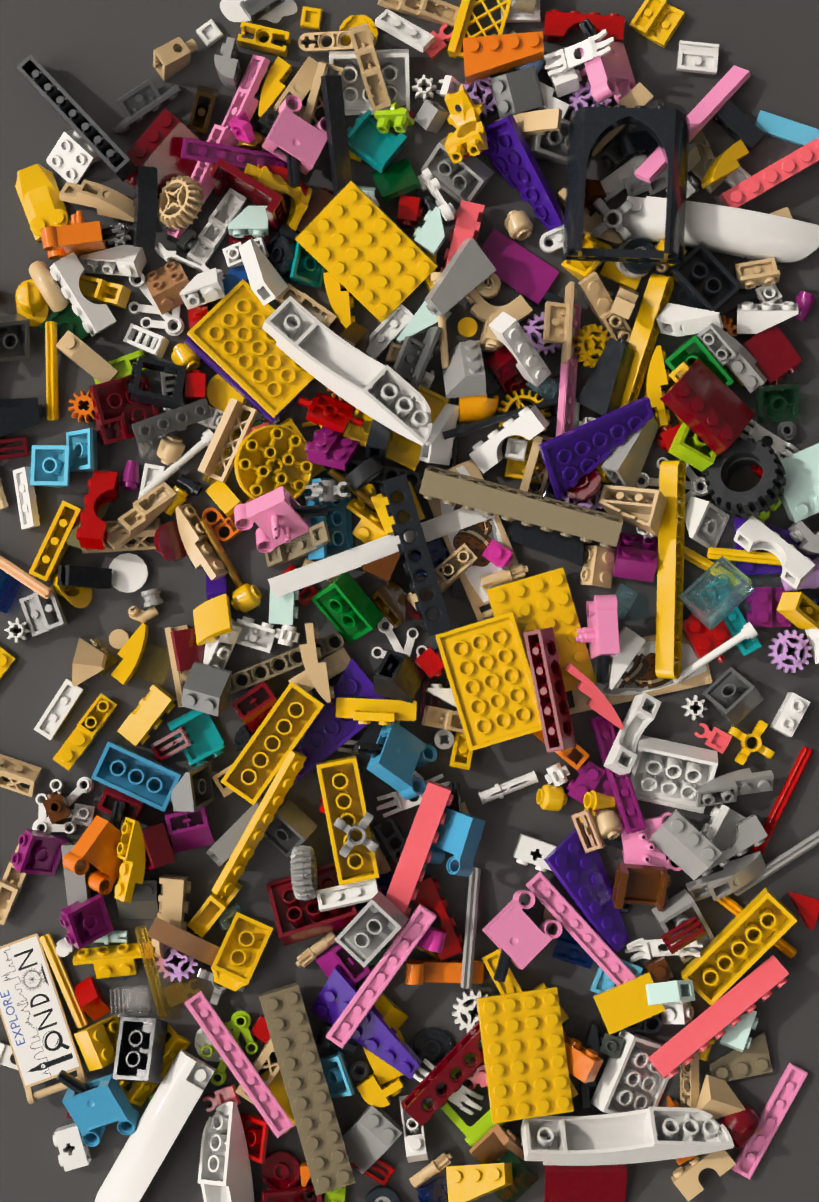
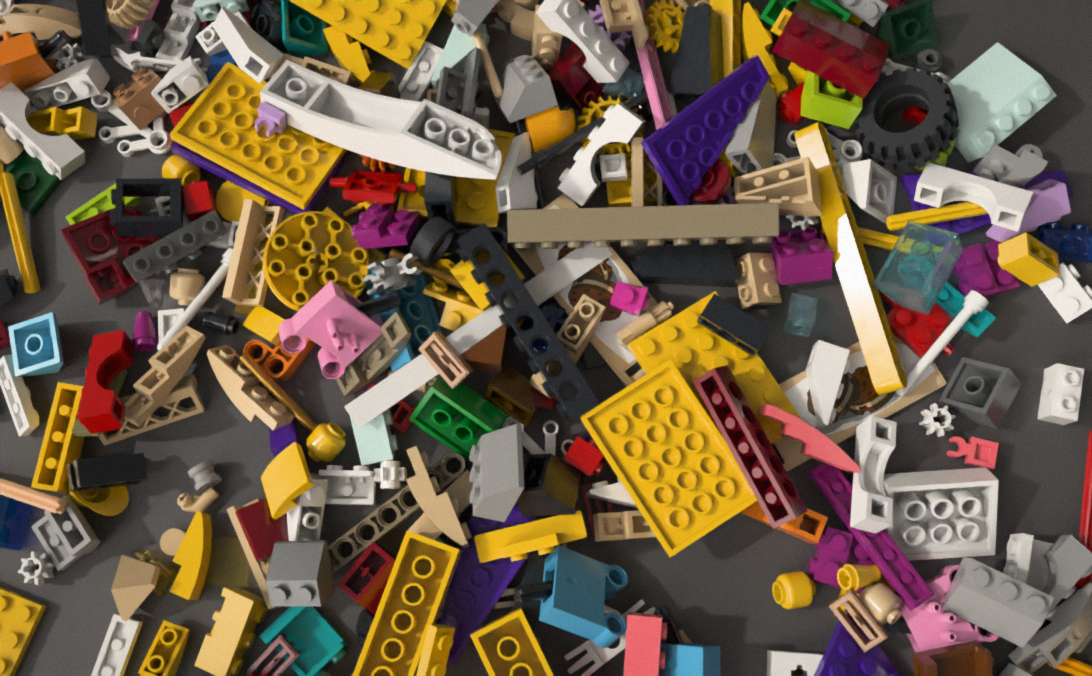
camera: 10 degrees left, 10 degrees down
tan slope [56,330,119,383] -> none
medium azure slope [66,428,98,472] -> none
orange gear [68,390,96,424] -> none
white tile [109,553,149,593] -> none
white slope [123,323,169,358] -> none
dark red tile [154,521,187,562] -> none
yellow cone [164,485,189,516] -> none
light grey wheel [434,729,454,750] -> none
yellow slope [449,732,473,770] -> none
yellow tile [458,317,478,338] -> none
white pin [478,770,538,804] -> none
white gear [544,762,570,787] -> none
bright pink piece [575,594,620,684] -> none
light grey slope [696,768,774,807] -> none
yellow pin [728,720,775,765] -> none
lavender gear [768,630,812,673] -> none
none -> lavender tile [255,101,287,137]
none -> medium nougat tile [418,330,473,389]
none -> light grey slope [469,424,524,522]
none -> black piece [696,294,772,357]

